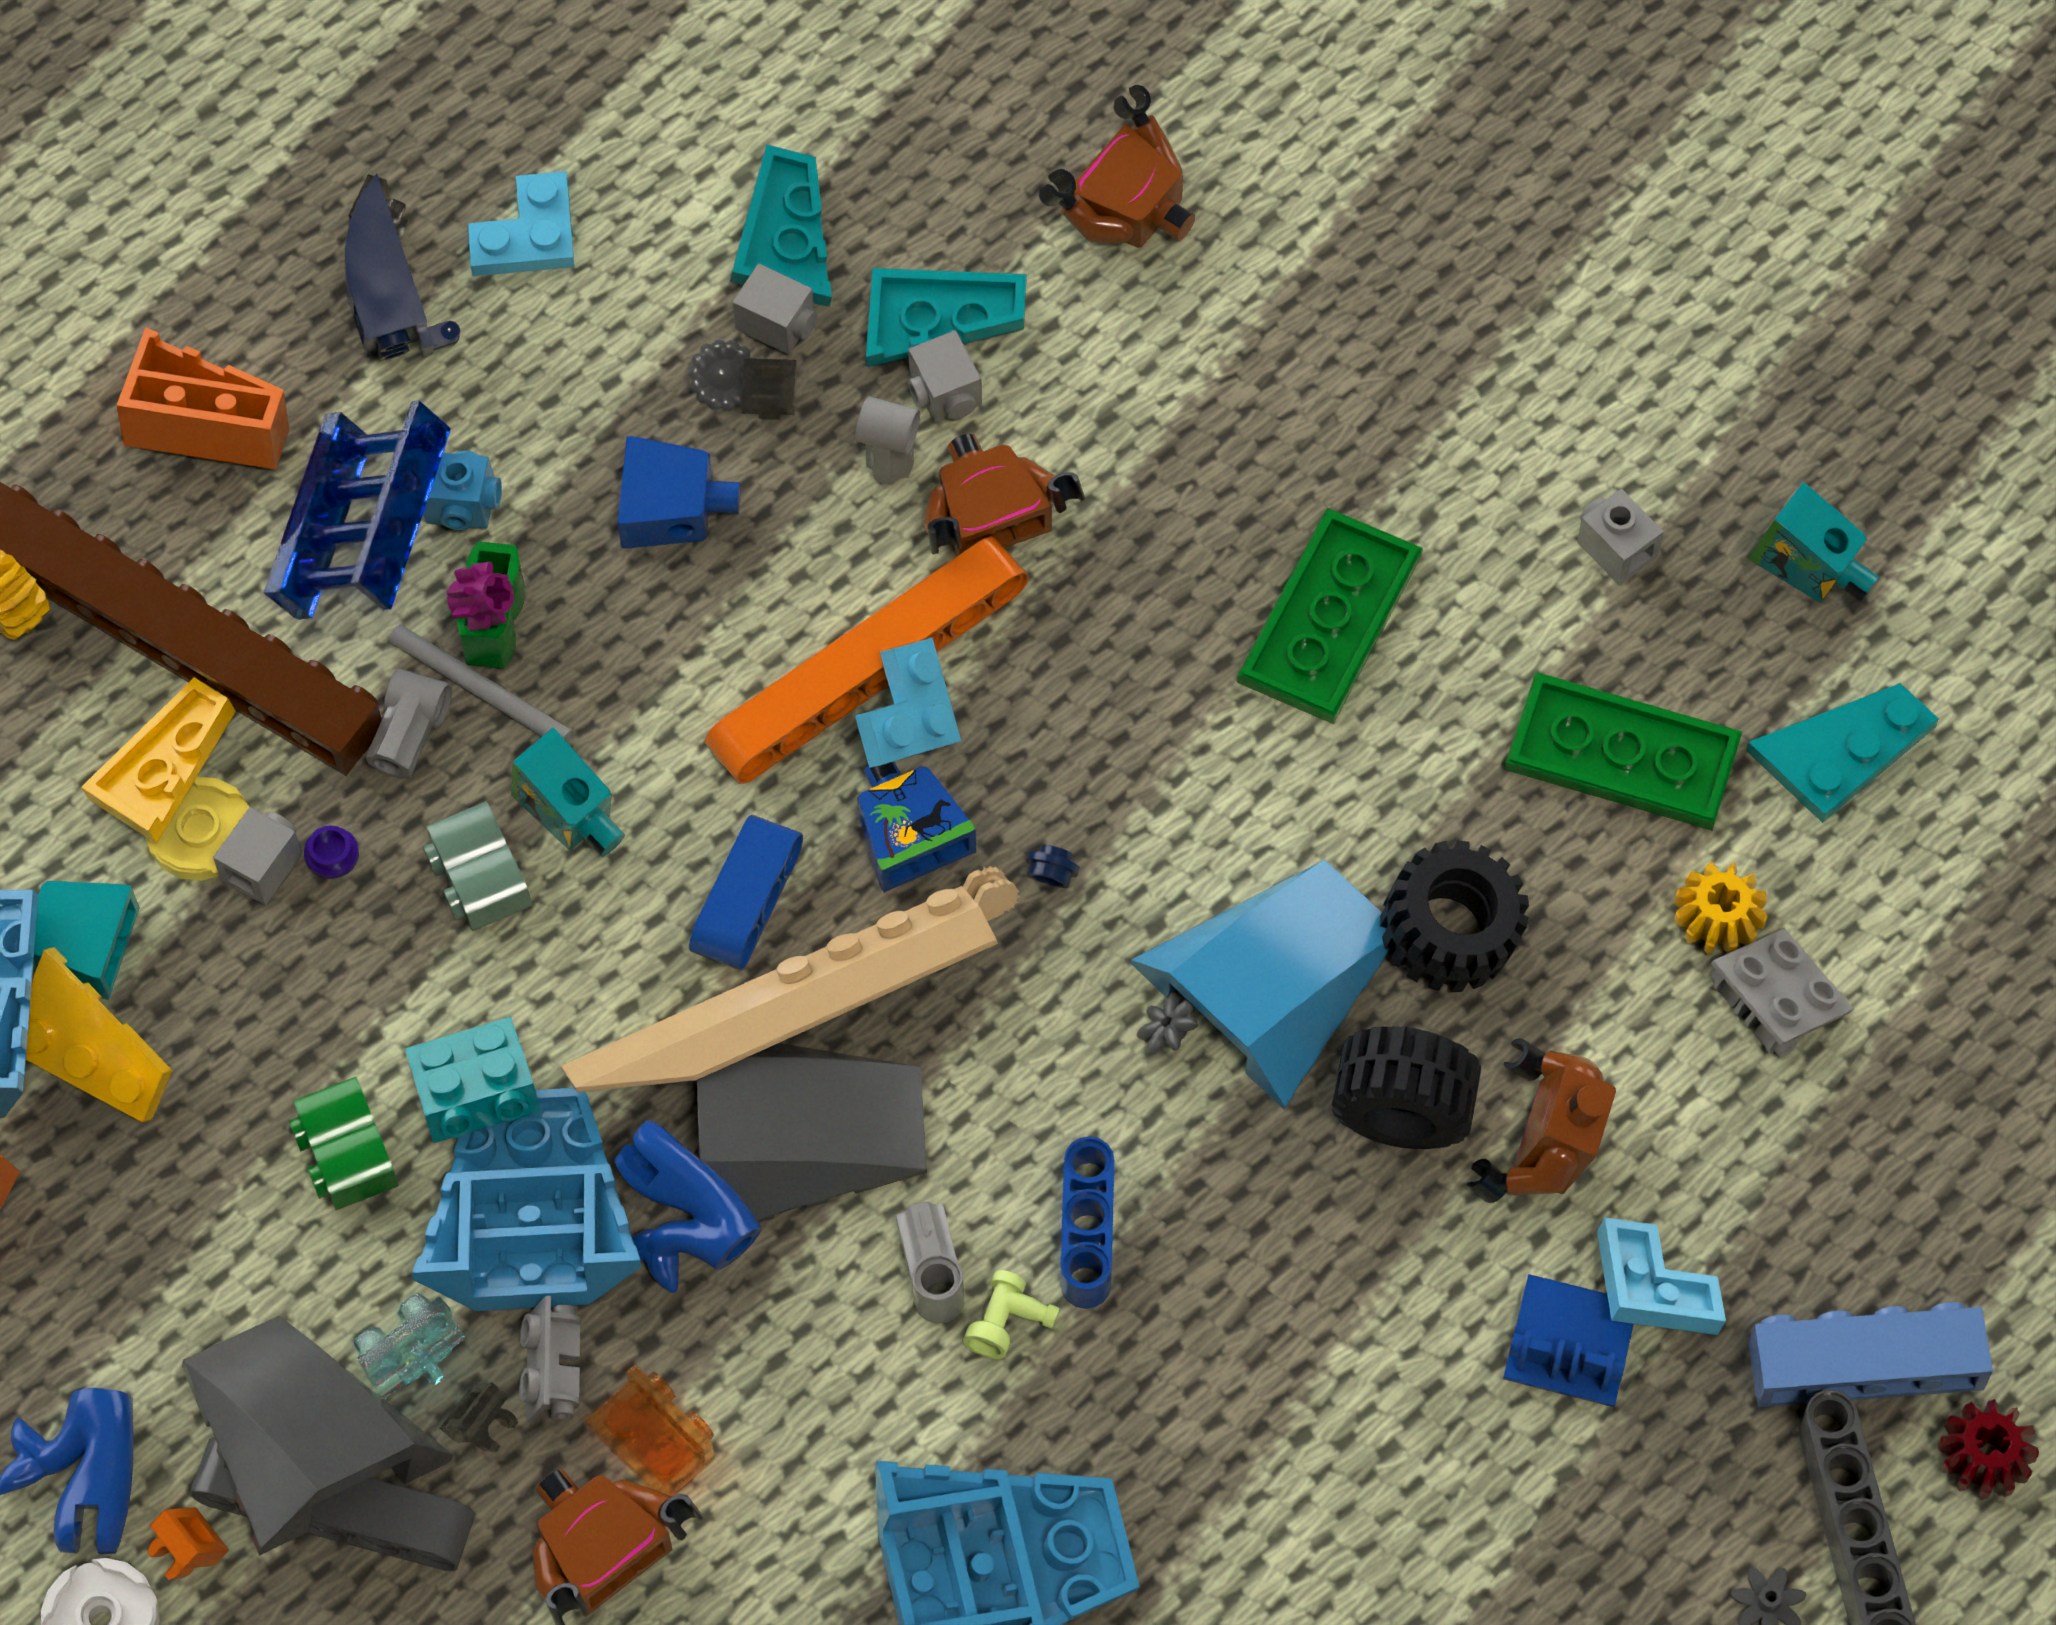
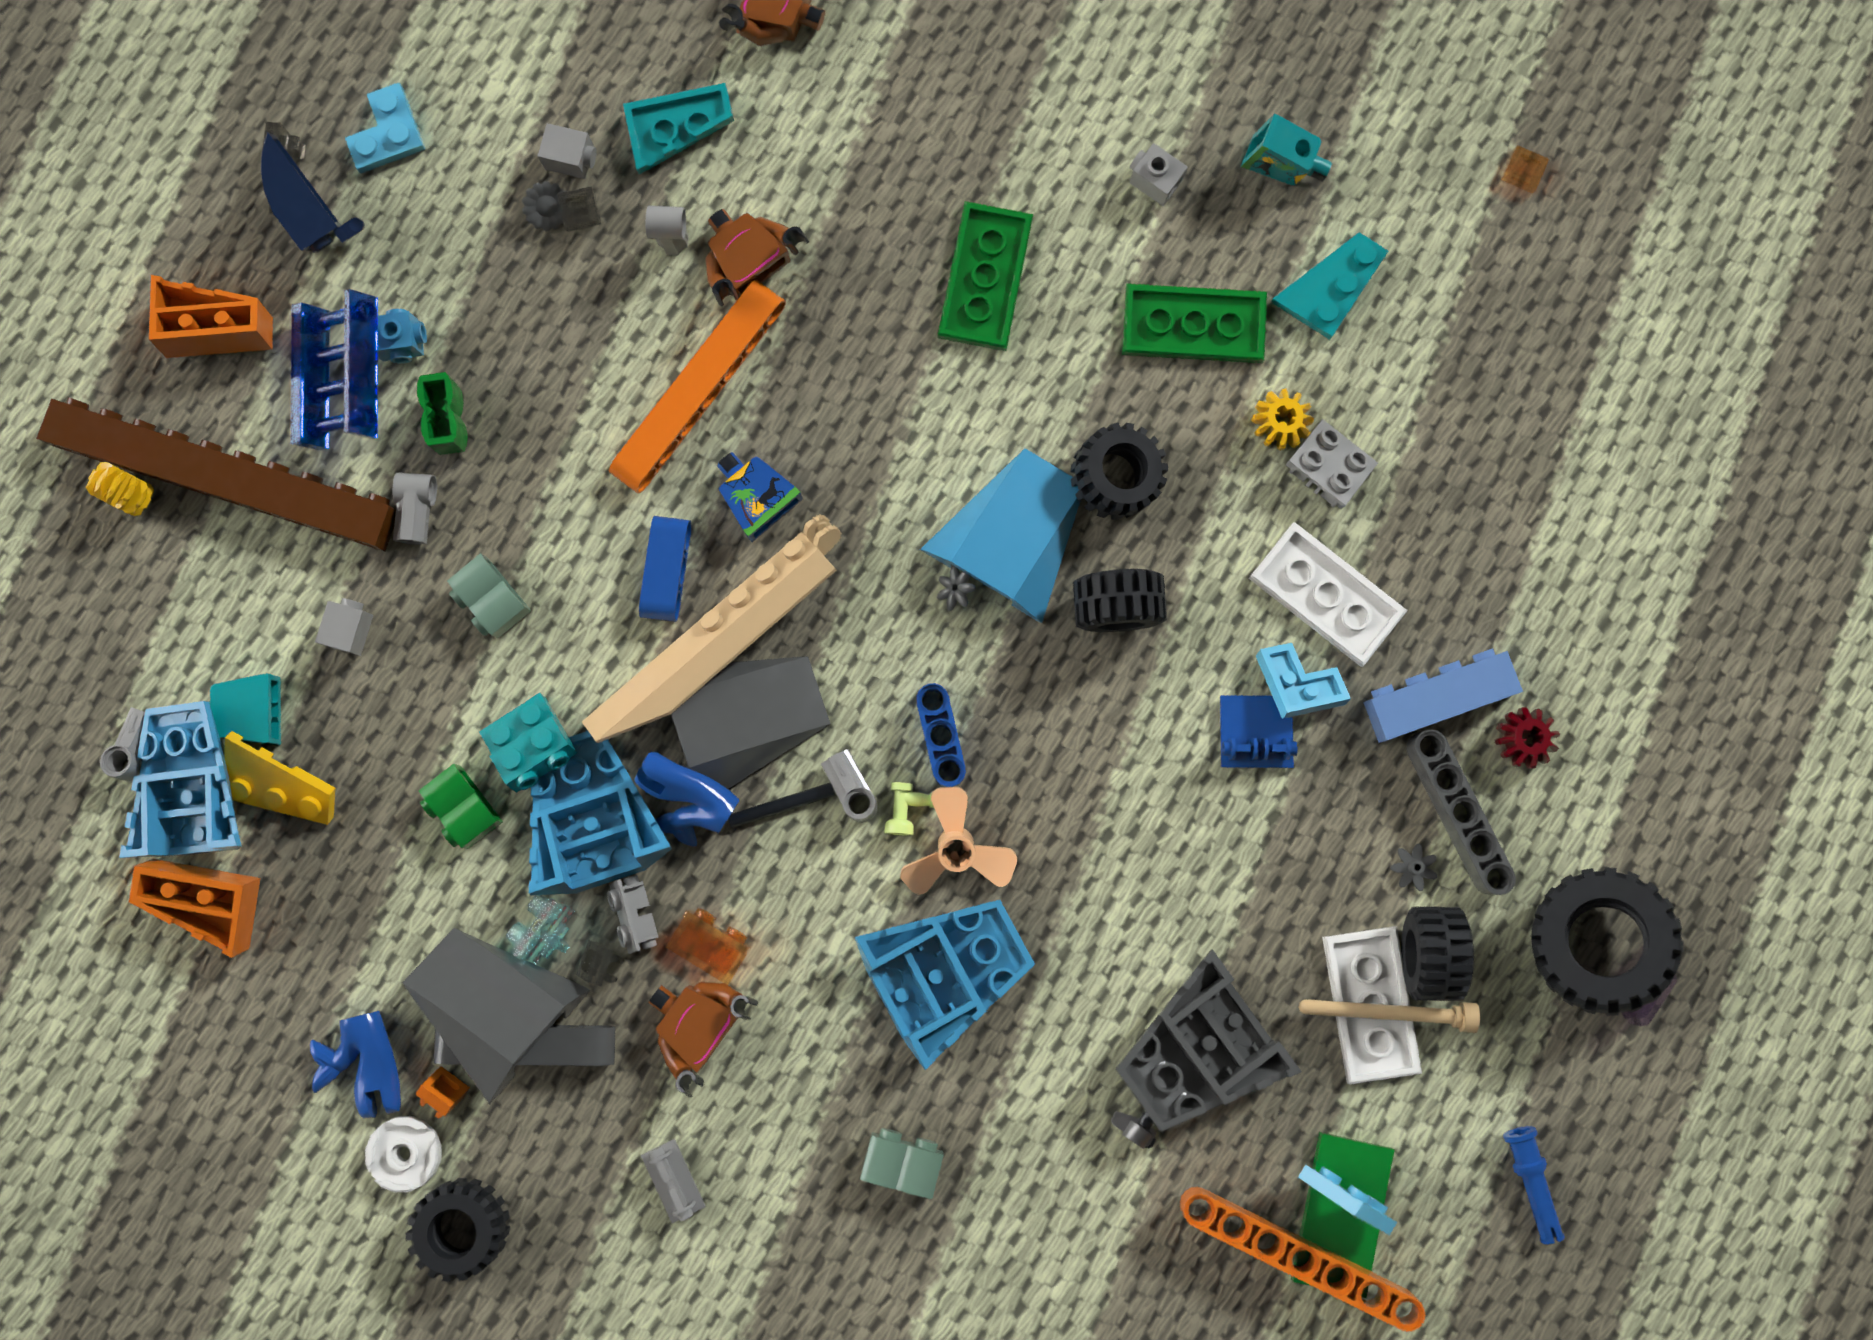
camera: 15 degrees left, 20 degrees up
yellow wing [81,677,236,844] -> none
light yellow tile [146,776,249,881] -> none
dark purple plate [304,825,359,879] -> none
light grey bar [389,624,573,742] -> none
magenta gear [446,562,514,631] -> none
teal torso [511,727,625,857] -> none
blue torso [617,436,741,548] -> none
teal wing [730,144,832,307] -> none
medium azure plate [855,638,961,768] -> none
light grey brick [908,330,982,423] -> none
dark blue plate [1026,845,1080,888] -> none
dark orange torso [1466,1038,1616,1203] -> none
none -> black bar [728,782,835,828]
none -> light nougat piece [900,787,1017,895]
none -> white tile [1249,522,1408,667]

